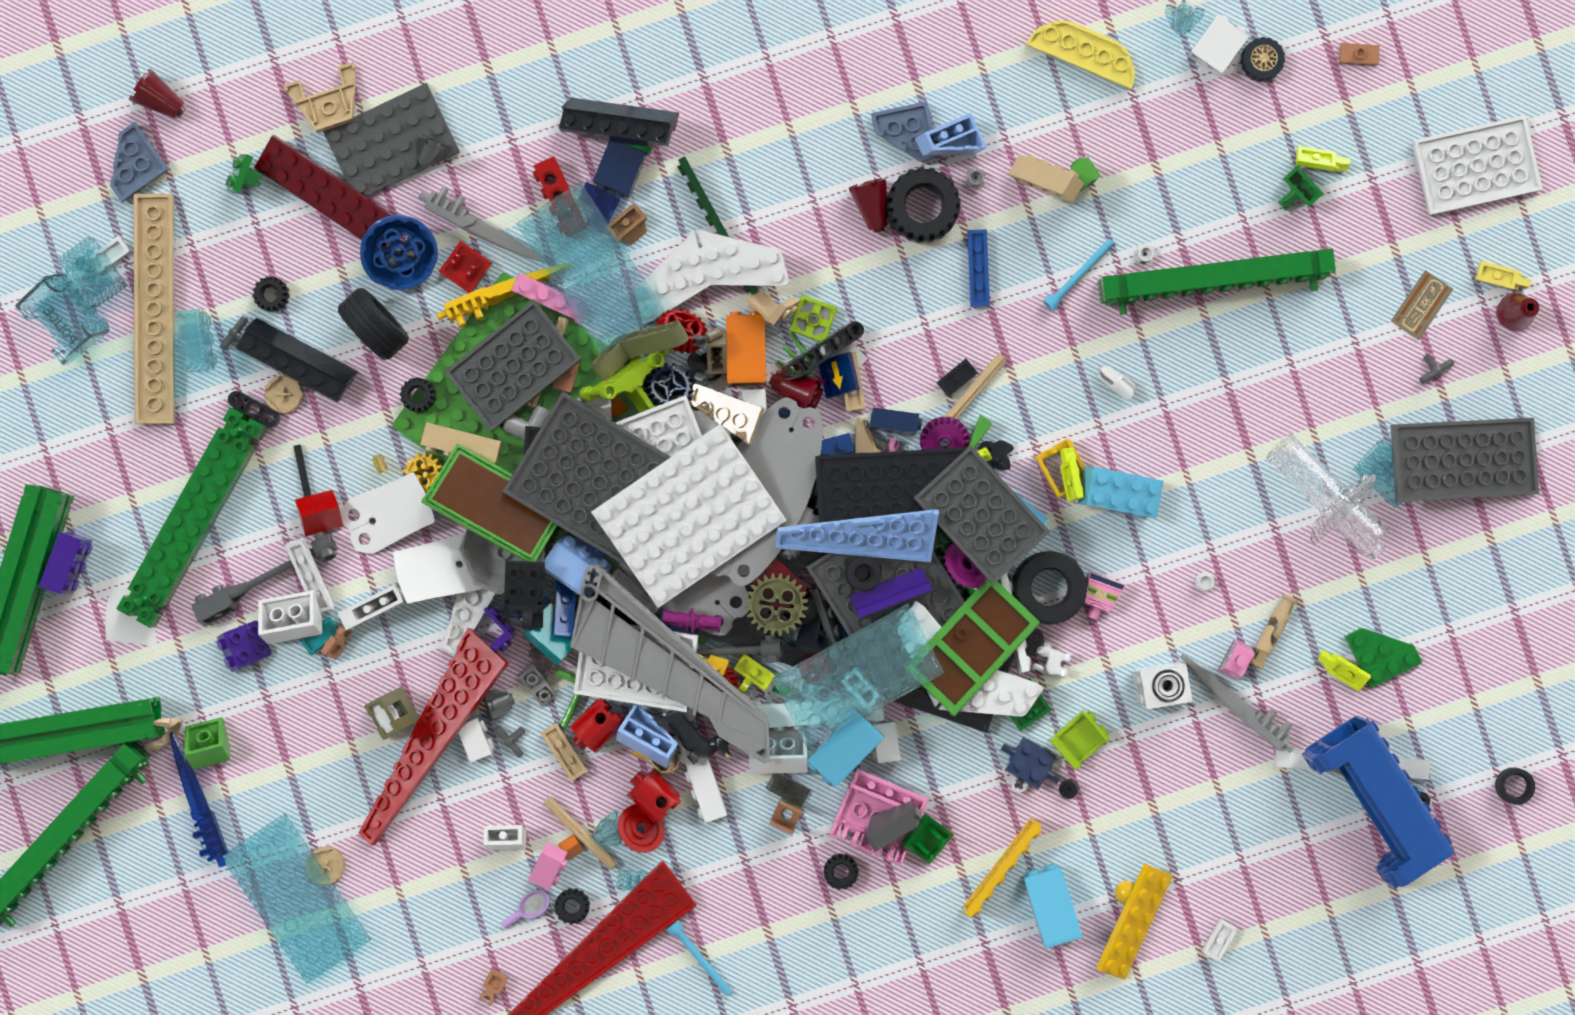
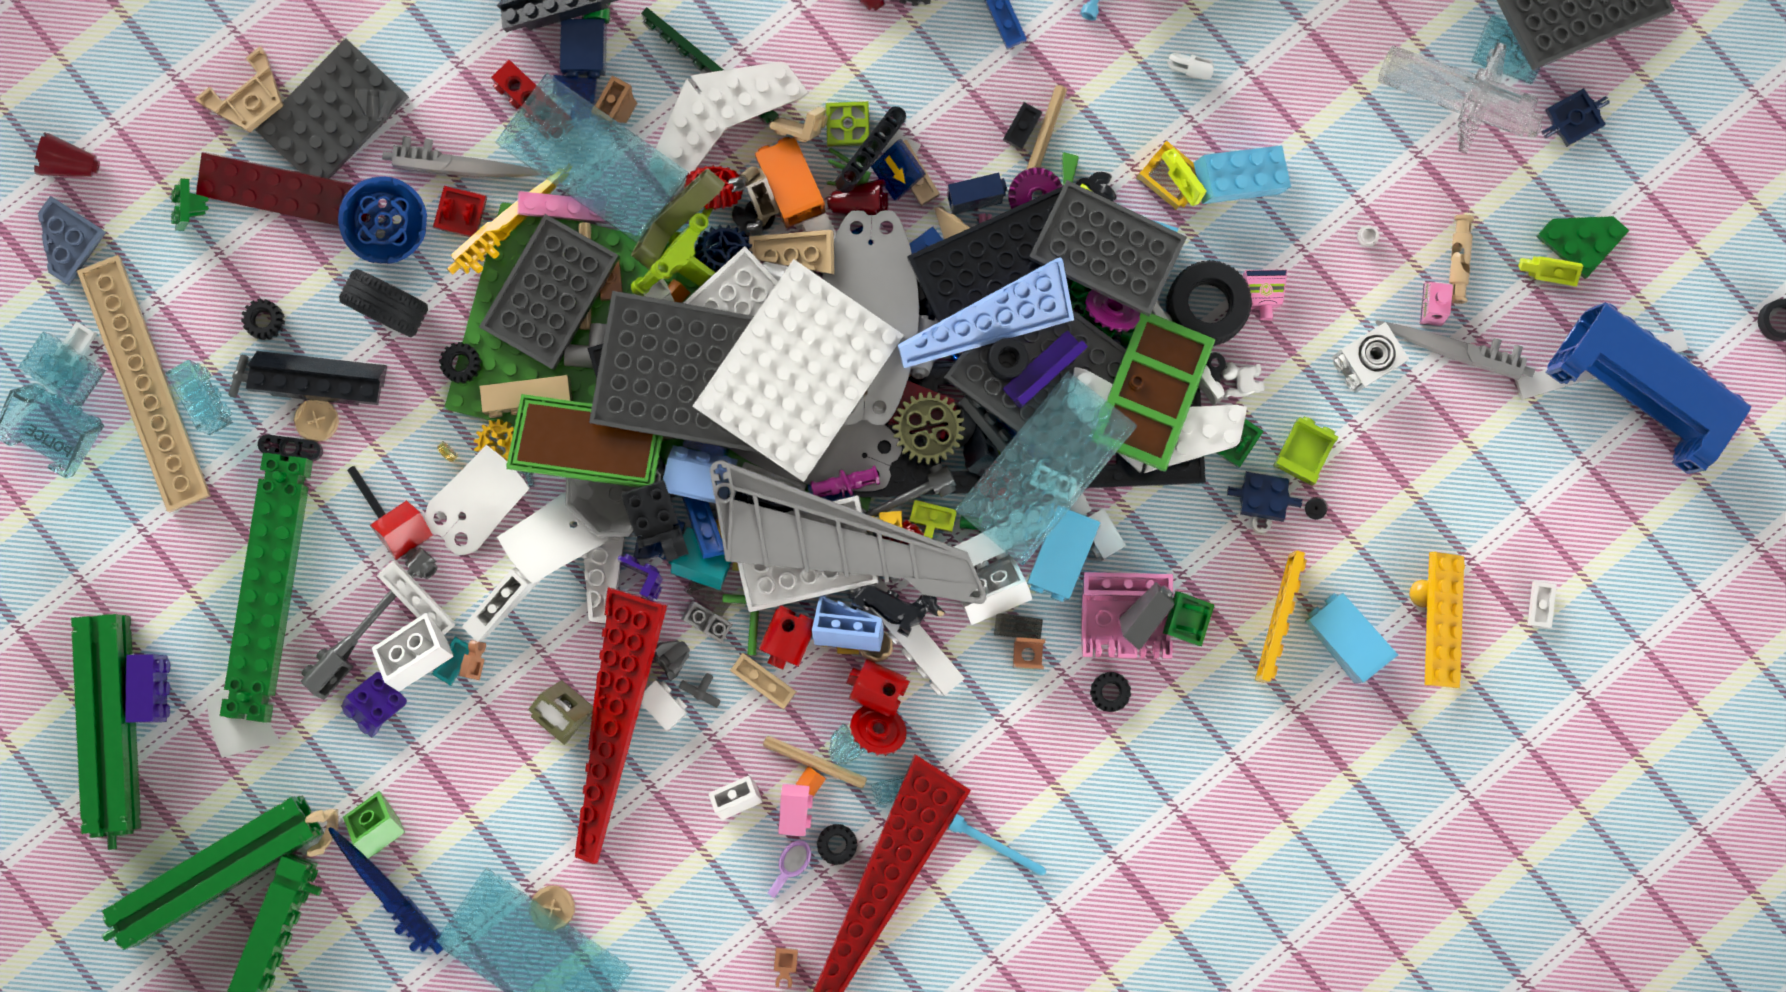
camera: 20 degrees left, 5 degrees down
none -> dark blue plate [1542,88,1610,147]

